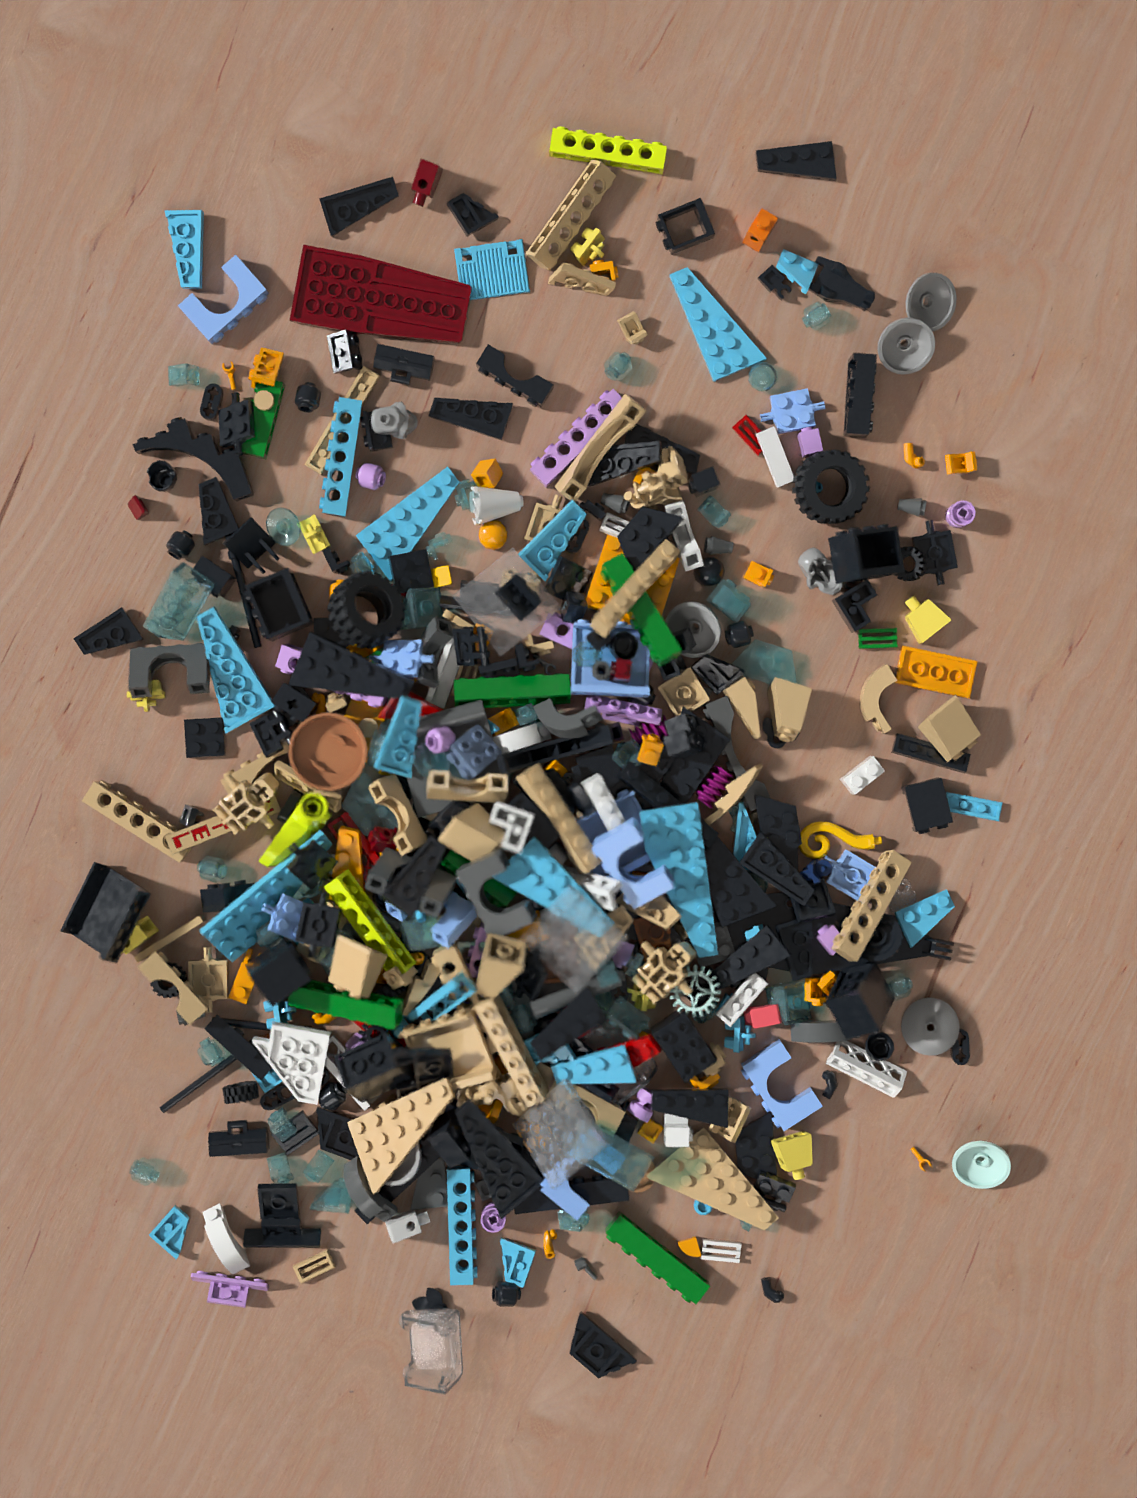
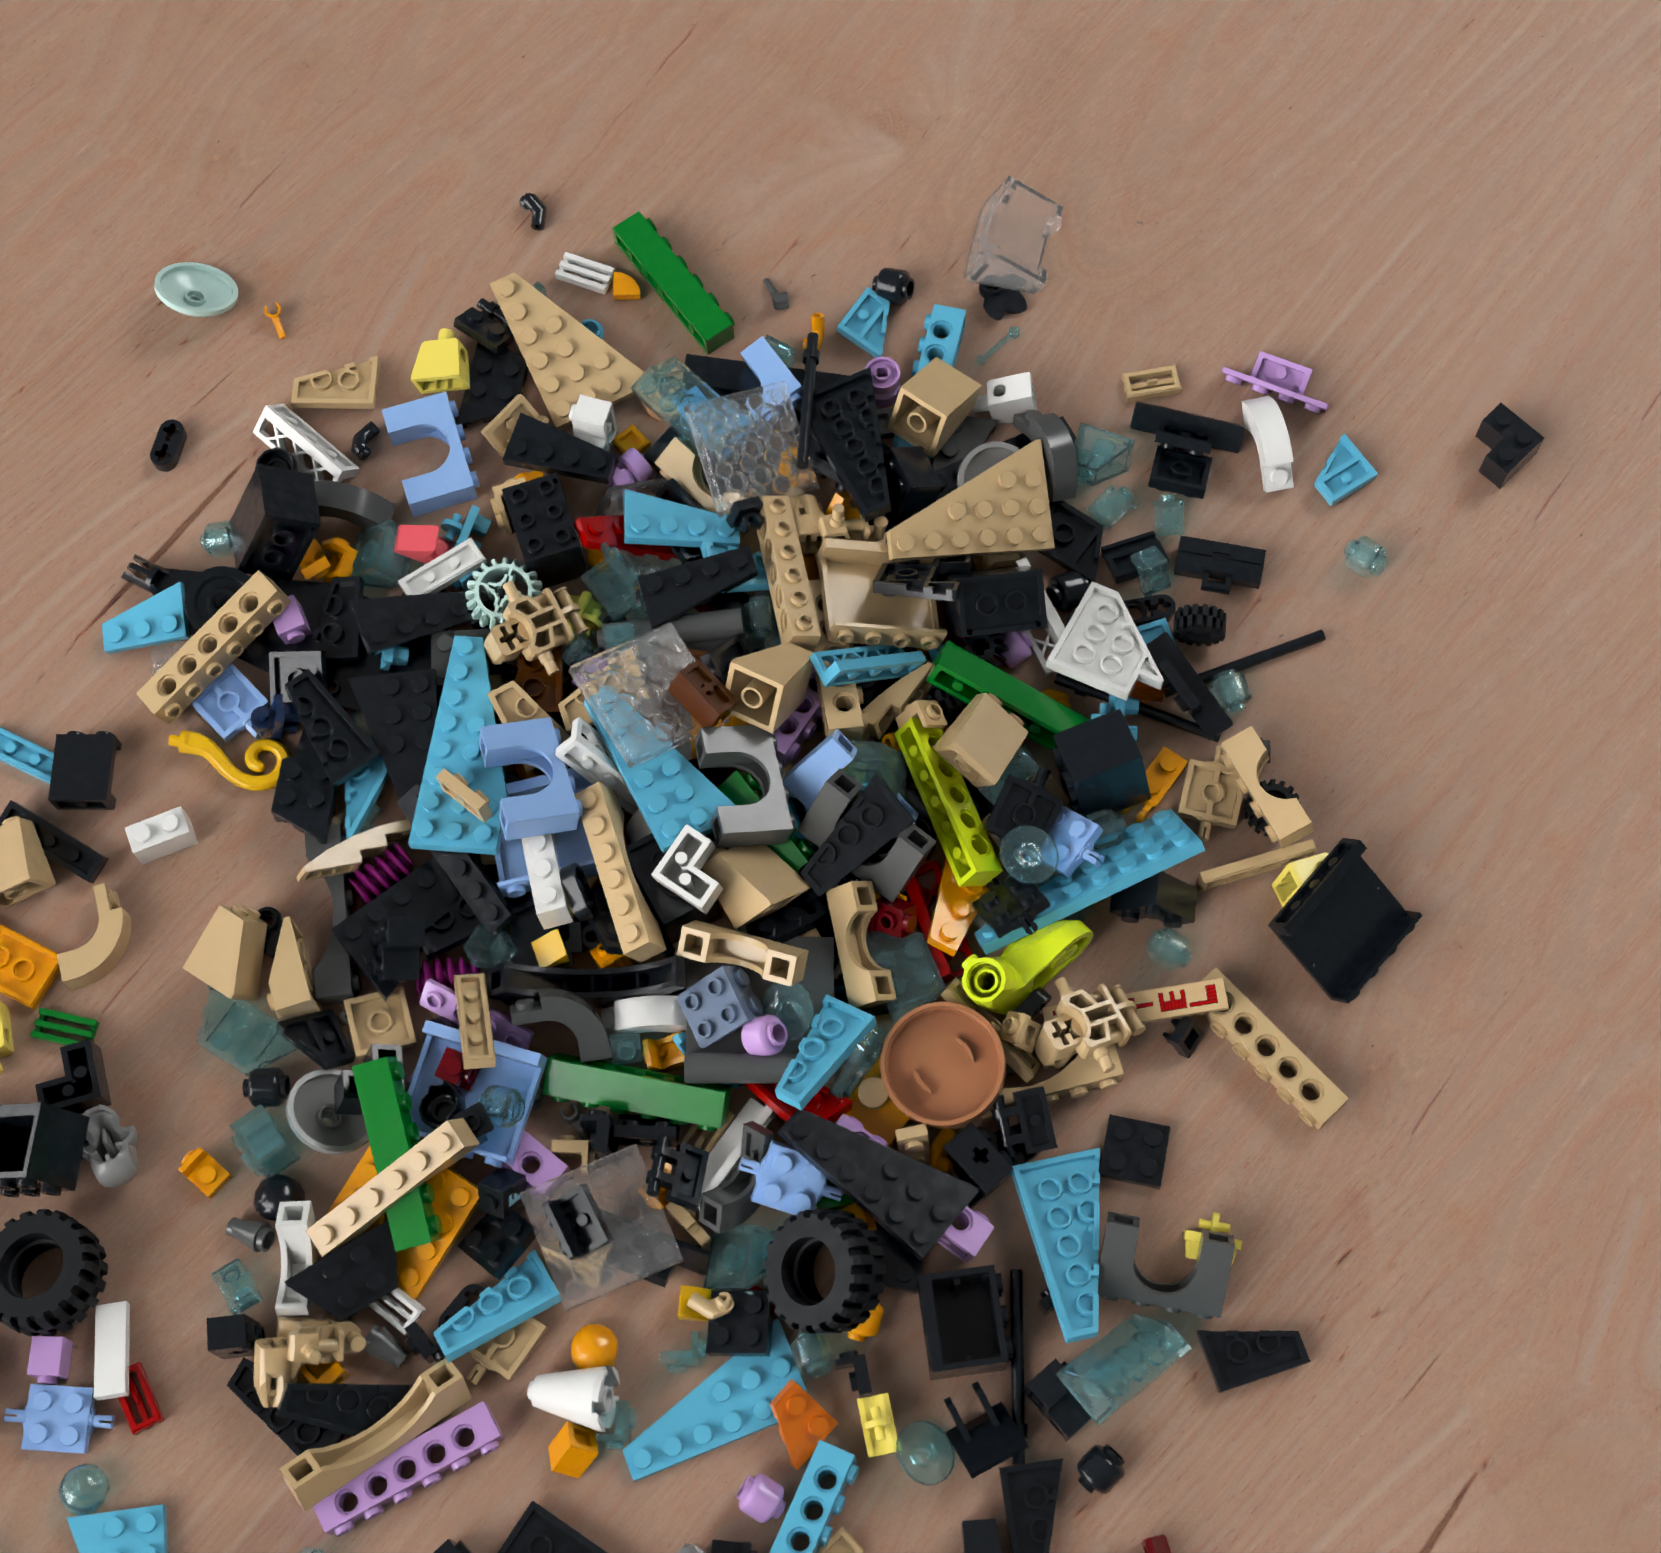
camera: 160 degrees left, 20 degrees down
black wing [569,1311,637,1379] -> none
dark grey cone [592,661,611,680] -> none
light orange bracket [637,733,664,766] -> none
light grey dish [901,998,960,1056] -> none
none -> tan wing [291,356,380,409]
none -> tan plate [436,769,493,823]
none -> tan tile [454,973,496,1069]
none -> yellow slope [531,929,569,968]
none -> reddish brown hinge [668,659,739,727]
none -> tan arm [687,1292,734,1320]
none -> black tile [726,496,763,533]
none -> orange wing [770,1379,838,1471]
none -> black bar [797,332,820,470]
none -> tan slope [887,357,982,458]
none -> clear light blue hinge [976,326,1020,366]
none -> tan bracket [999,1011,1042,1054]
none -> clear light blue dish [1000,825,1059,884]
none -> black brick [1476,403,1544,489]

